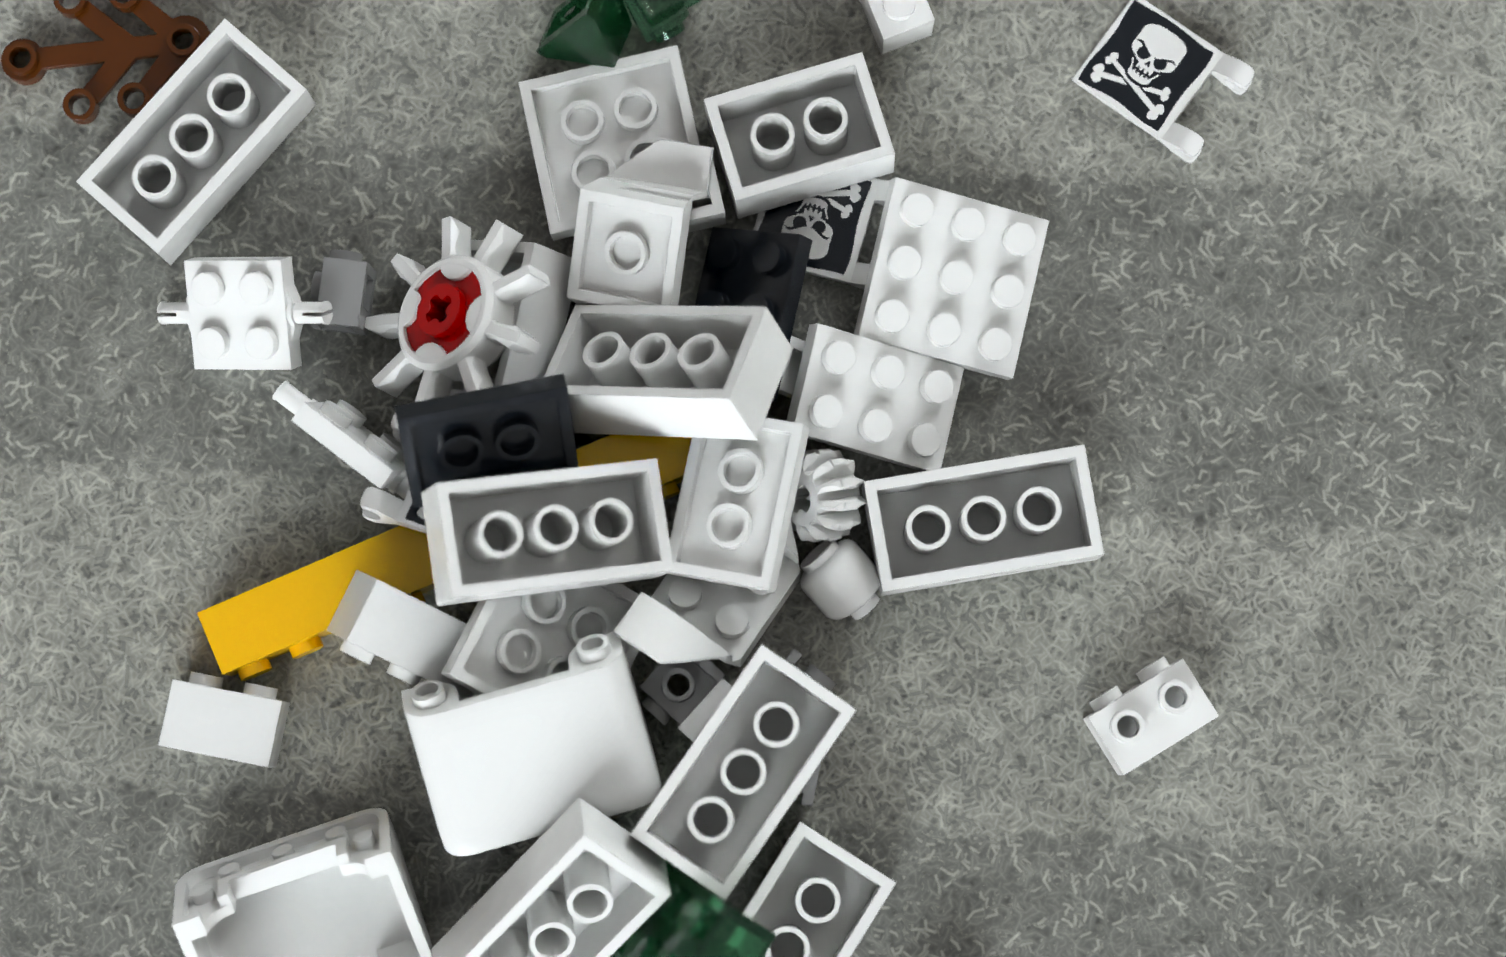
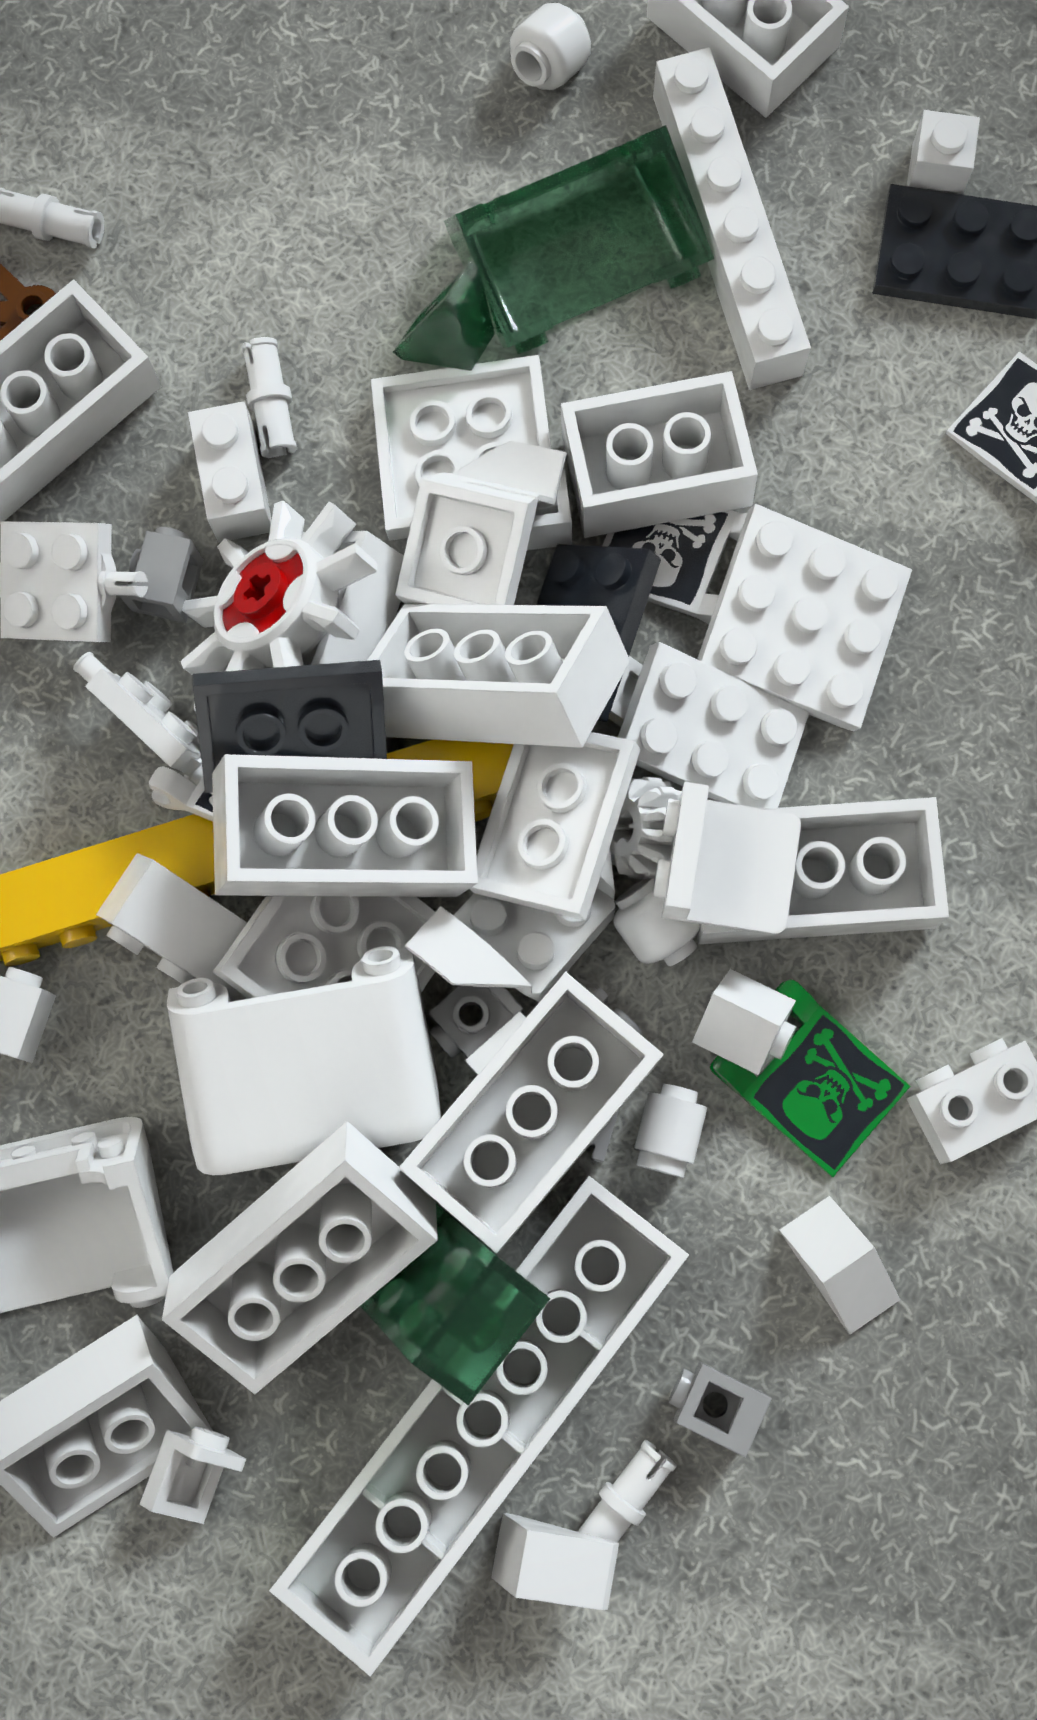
camera: 10 degrees right, 5 degrees down
none -> white brick [188,401,272,543]
none -> white pin [241,337,297,458]
none -> white brick [634,1084,707,1178]
none -> white bracket [653,782,801,935]
none -> white brick [692,969,796,1075]
none -> flag [709,979,911,1177]
none -> white slope [779,1196,900,1334]

